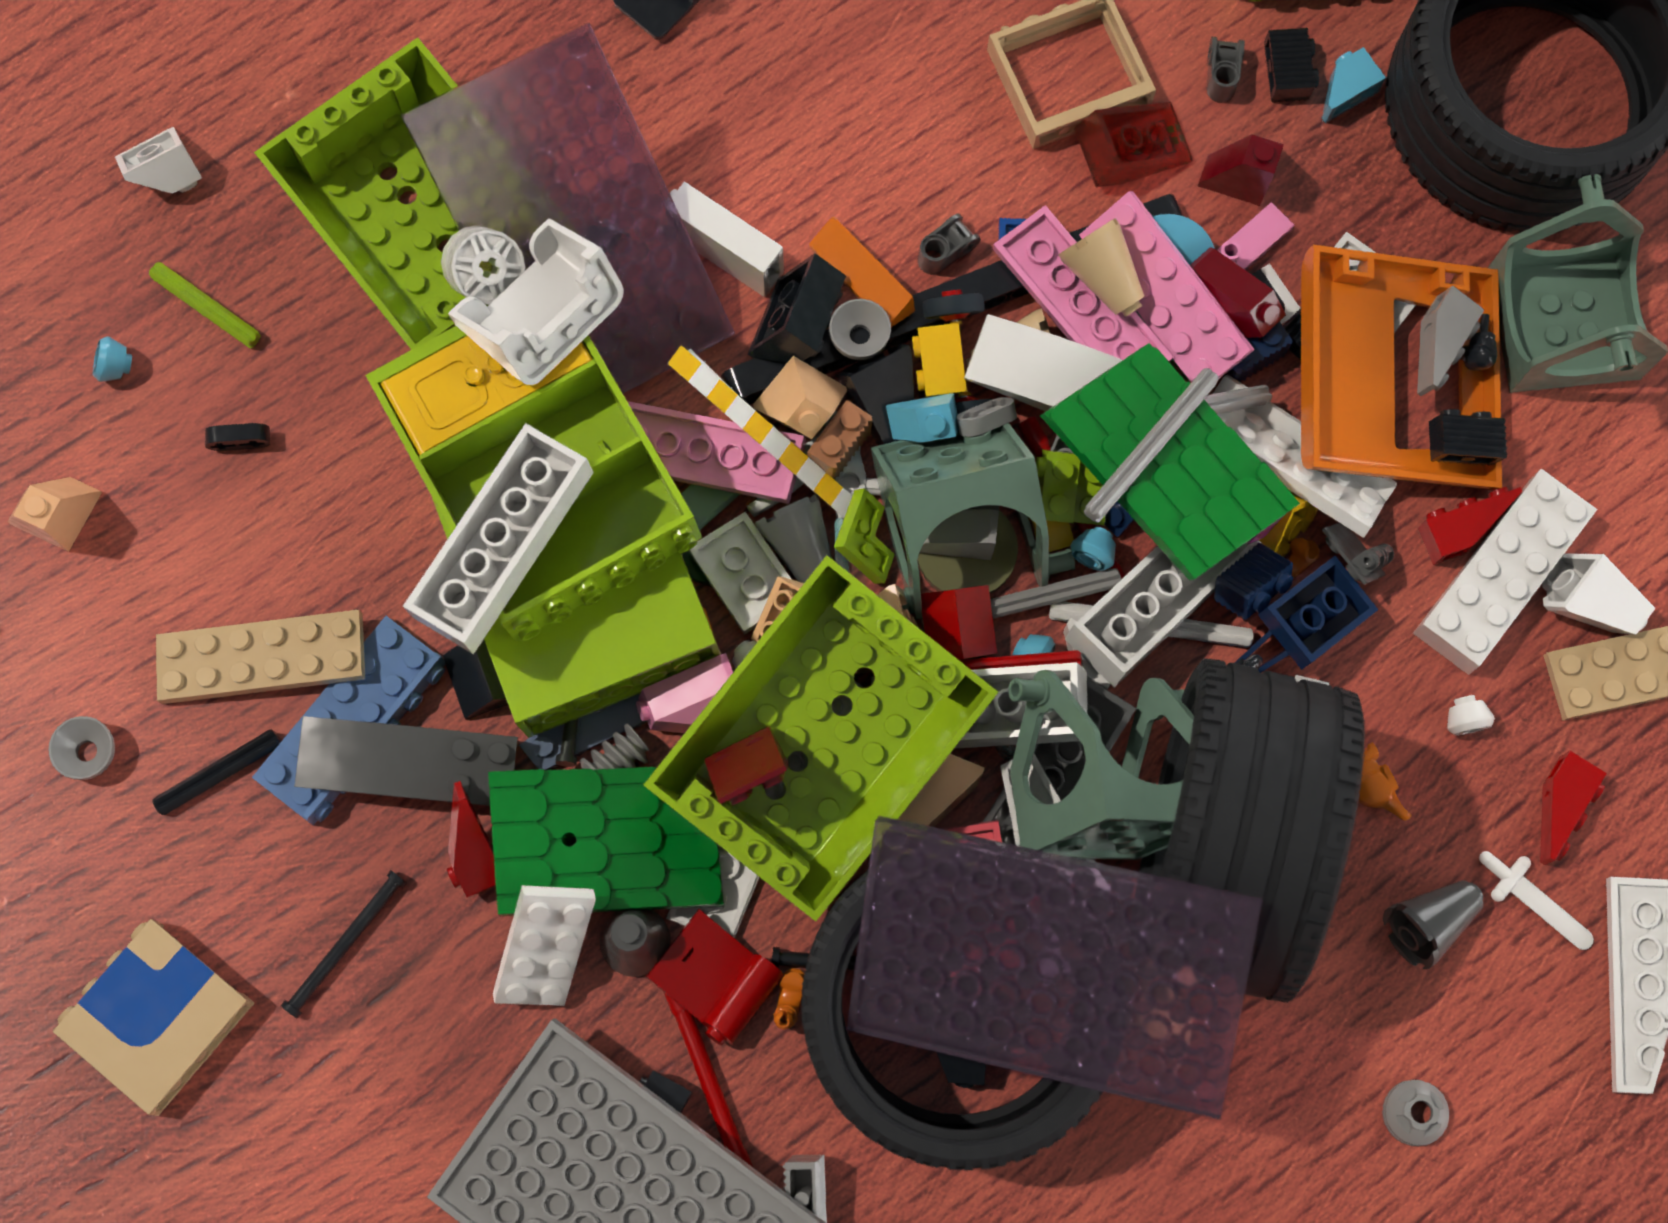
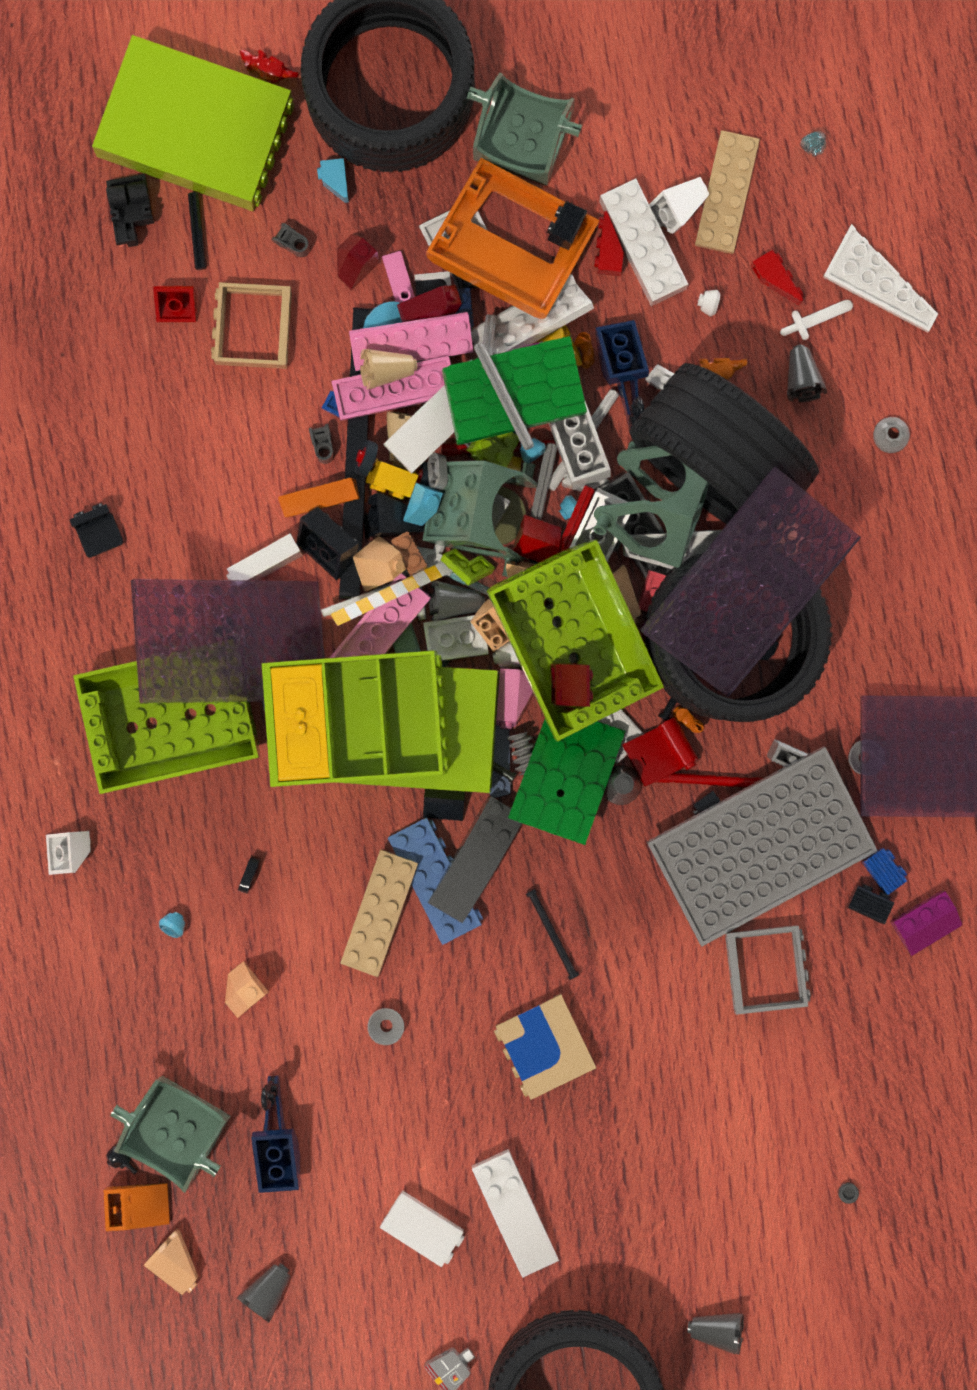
camera: 65 degrees left, 10 degrees up
lime axle [149,262,261,348] -> none
black axle [152,729,281,815] -> none
white brick [403,423,594,654] -> none
white wheel [441,225,525,305] -> none
red slope [447,781,496,898] -> none
white windscreen [448,218,624,385] -> none
white plate [493,886,596,1006] -> none
light grey piece [829,299,891,360] -> none
clear red slope [1074,102,1193,188] -> none
dark blue brick [1214,542,1293,620] -> none
black brick [1264,28,1319,103] -> none
dark grey hinge [1322,523,1394,585] -> none
light grey slope [1417,286,1484,396] -> none
black piece [1459,314,1497,371] -> none

